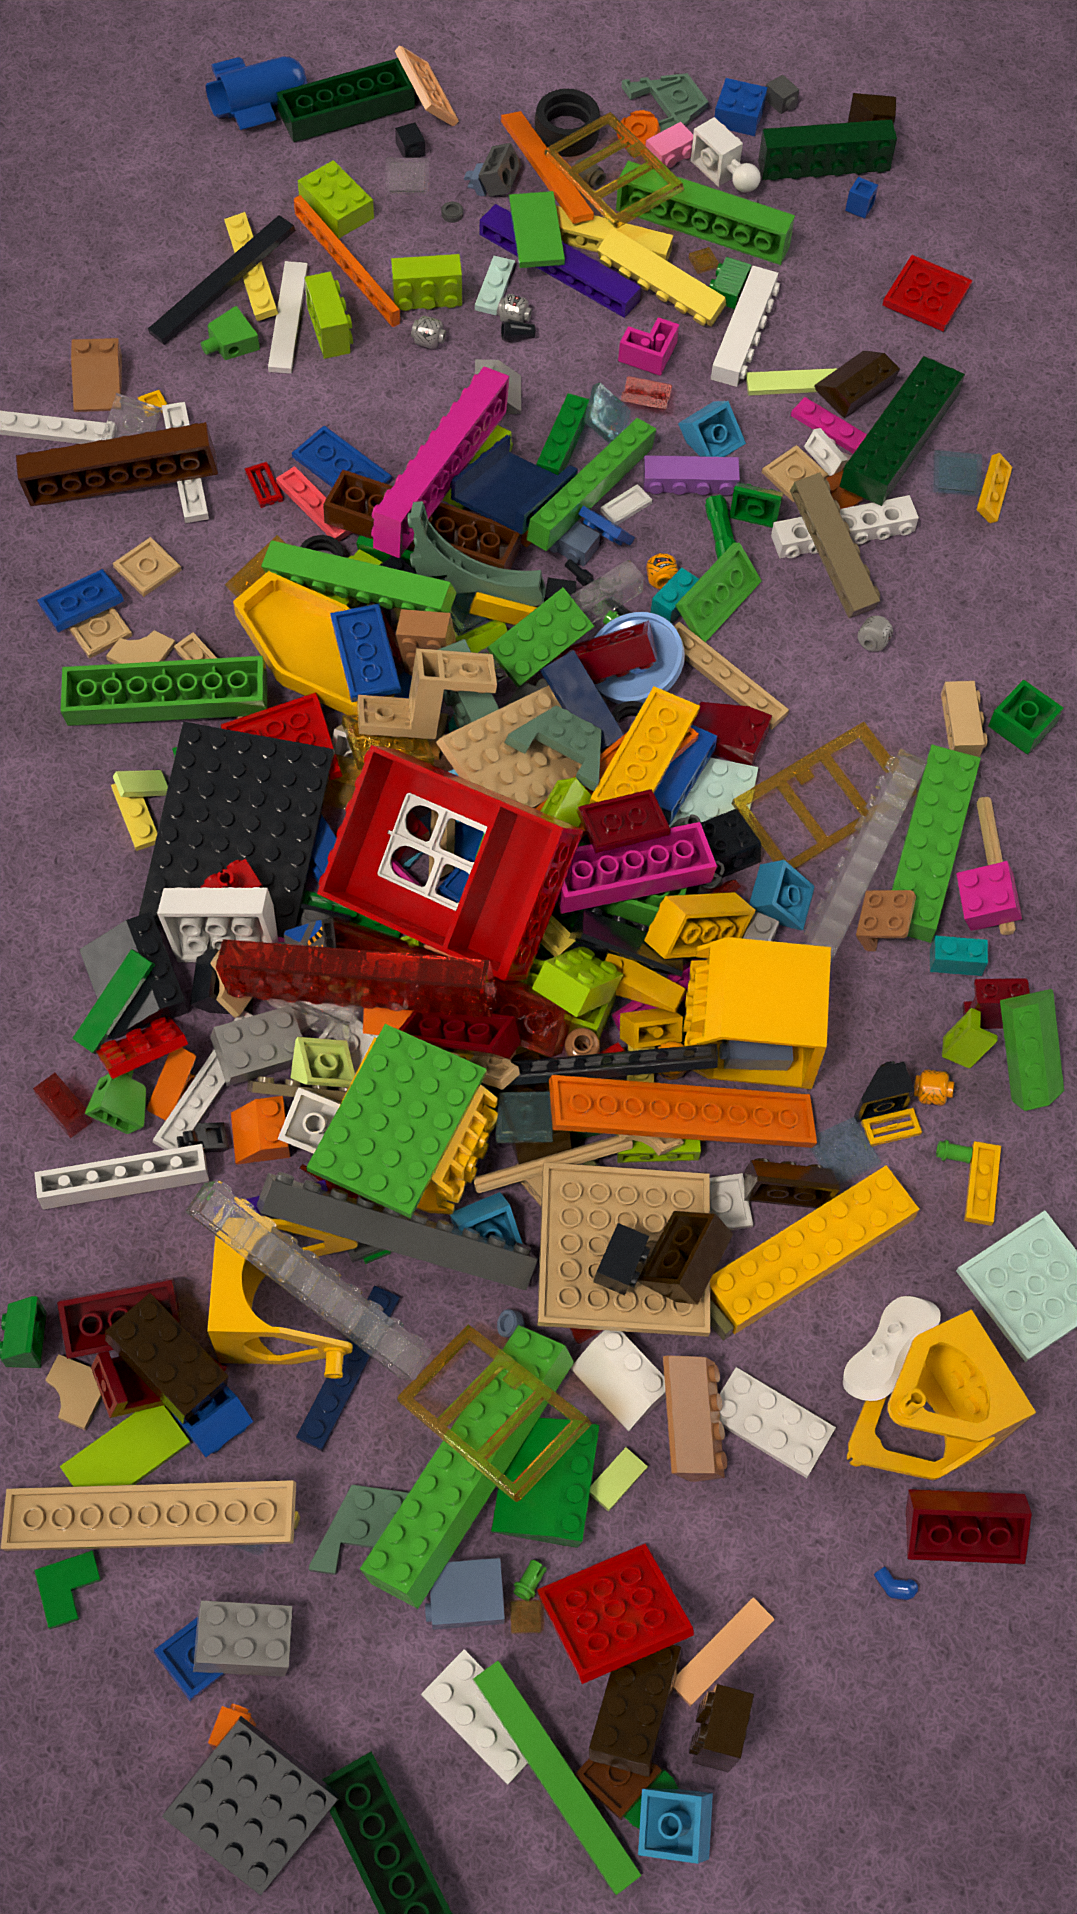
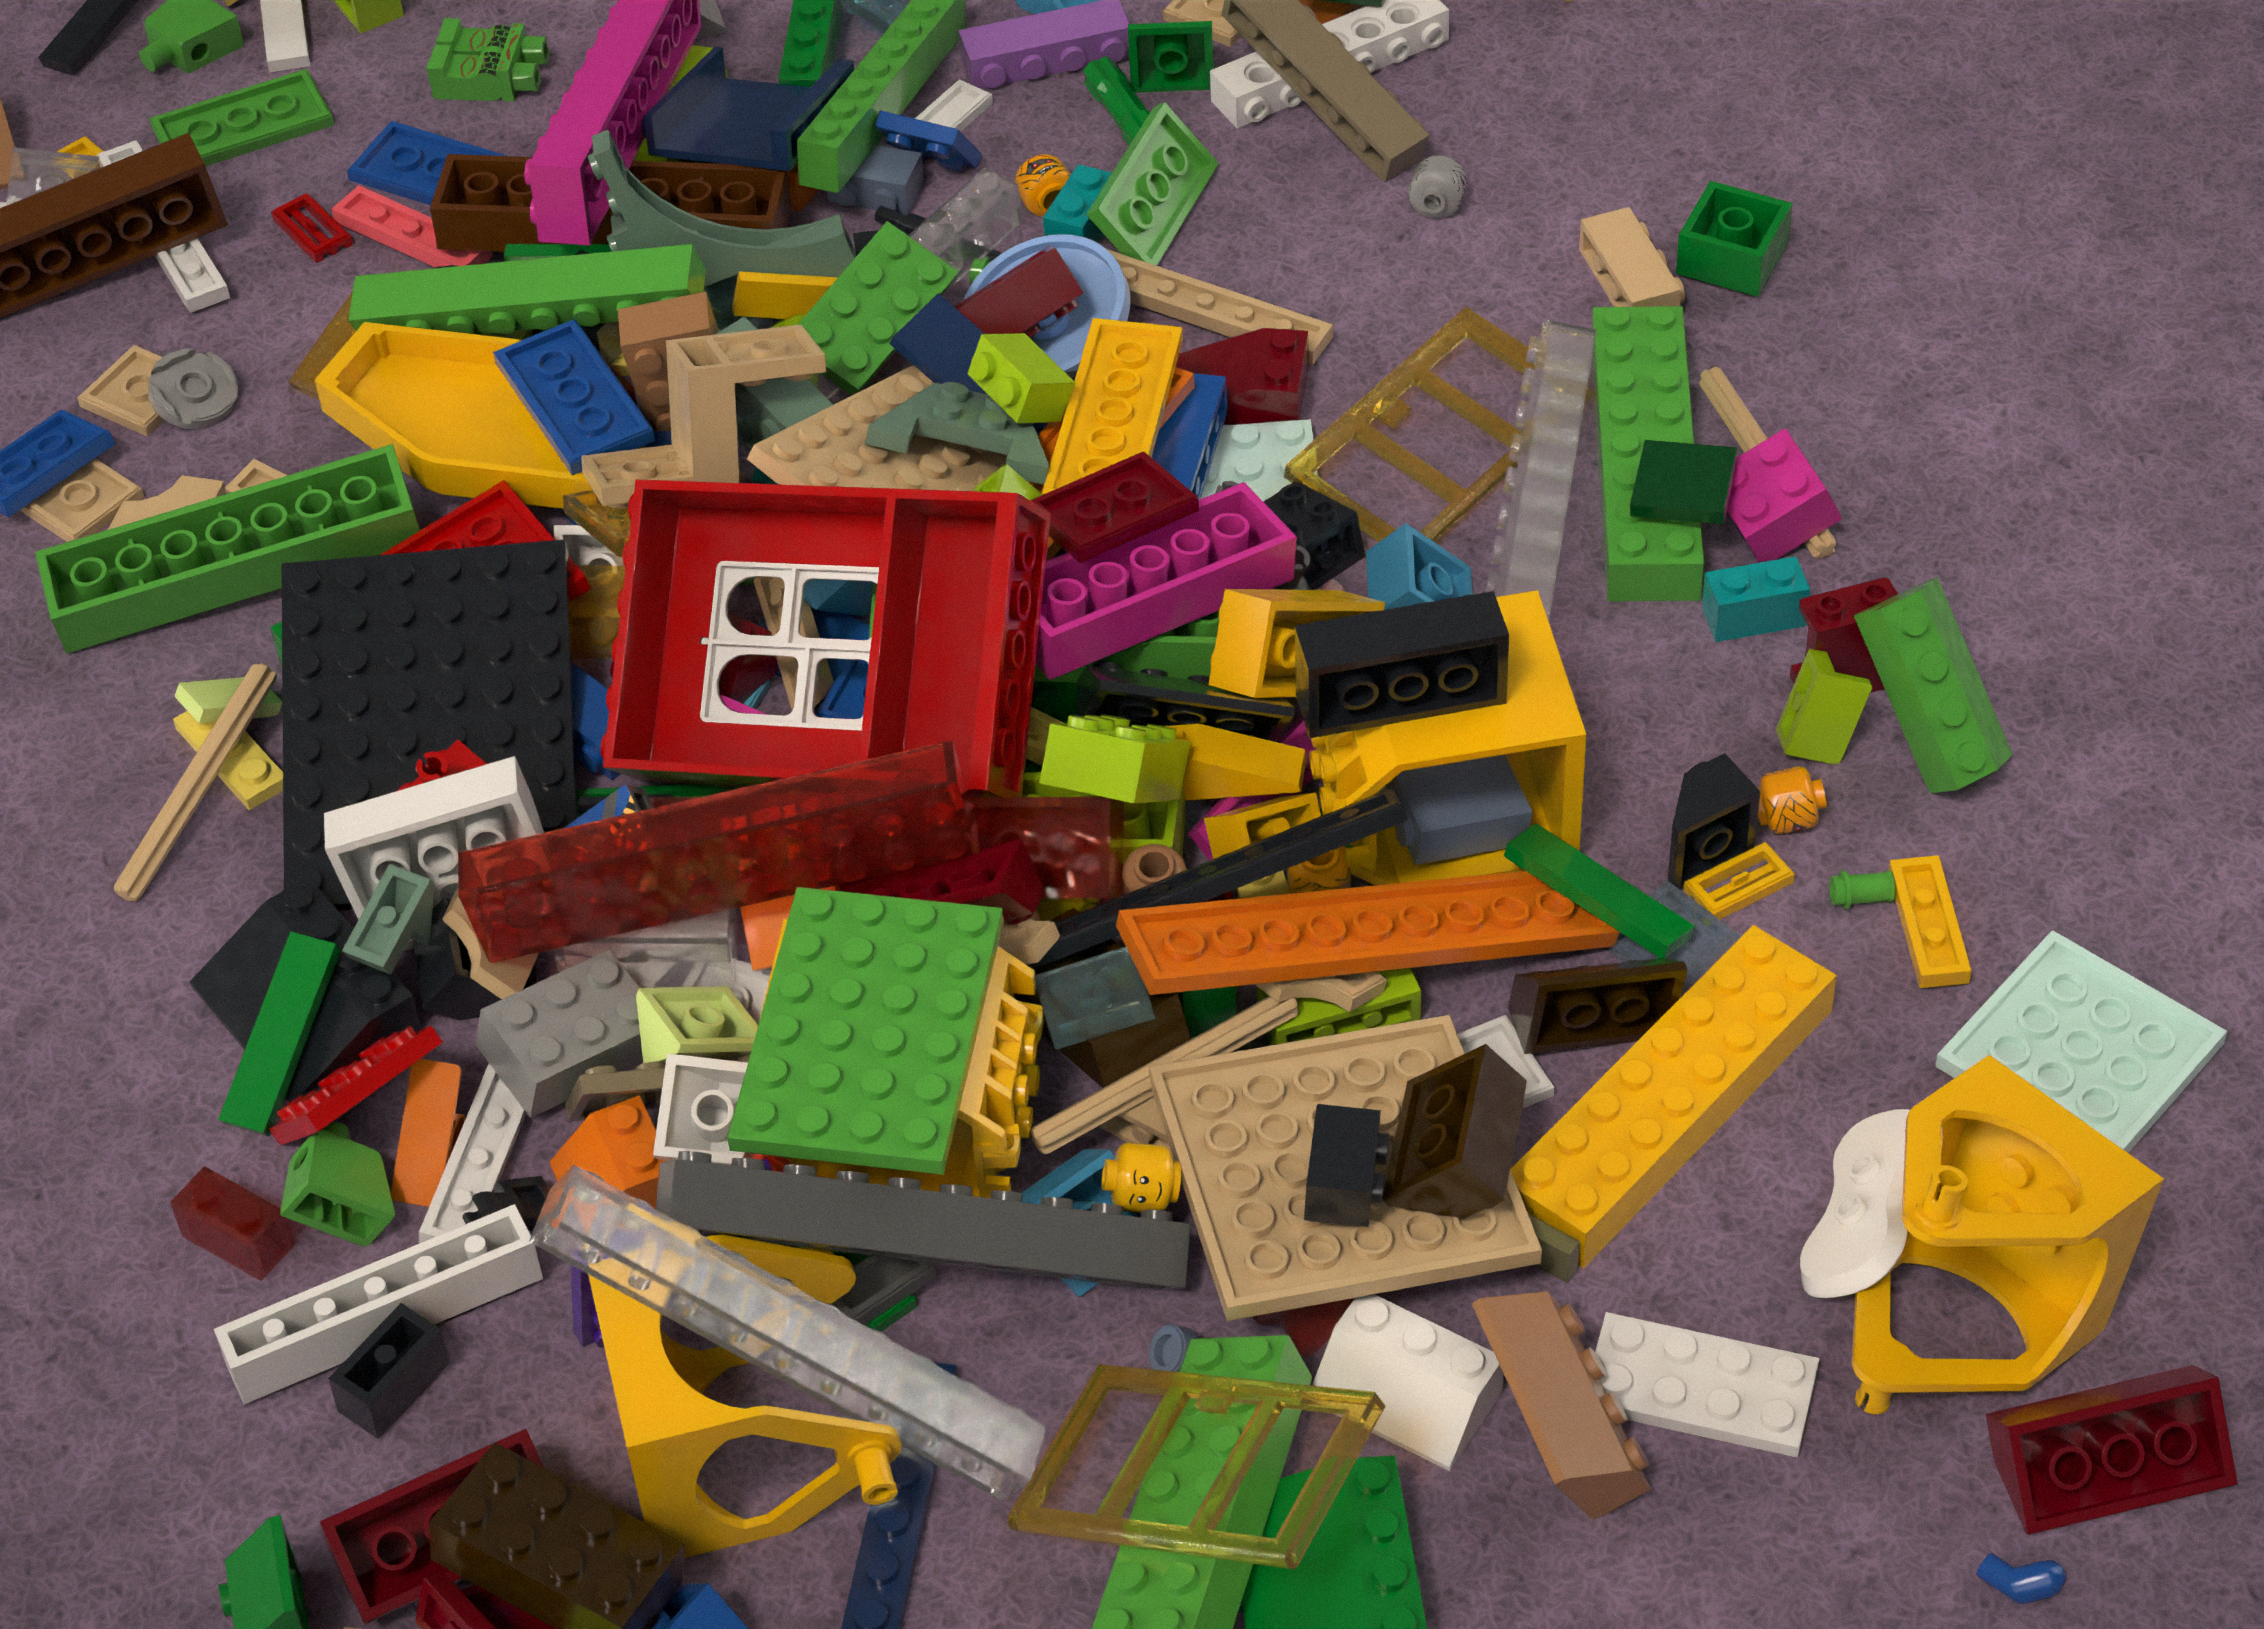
camera: 10 degrees left, 15 degrees down
yellowish green tile [590,1447,648,1512] -> none
medium nougat bracket [856,890,916,951] -> none
none -> tan axle [114,663,277,902]
none -> light grey tile [148,349,238,430]
none -> bright green tile [149,69,334,166]
none -> black brick [328,1303,449,1439]
none -> sand green slope [342,863,434,975]
none -> bright green hips [426,18,550,102]
none -> lime brick [967,333,1075,423]
none -> yellow head [1101,1142,1181,1213]
none -> black brick [1295,591,1509,738]
none -> green tile [1504,823,1695,959]
none -> dark green tile [1630,440,1738,524]

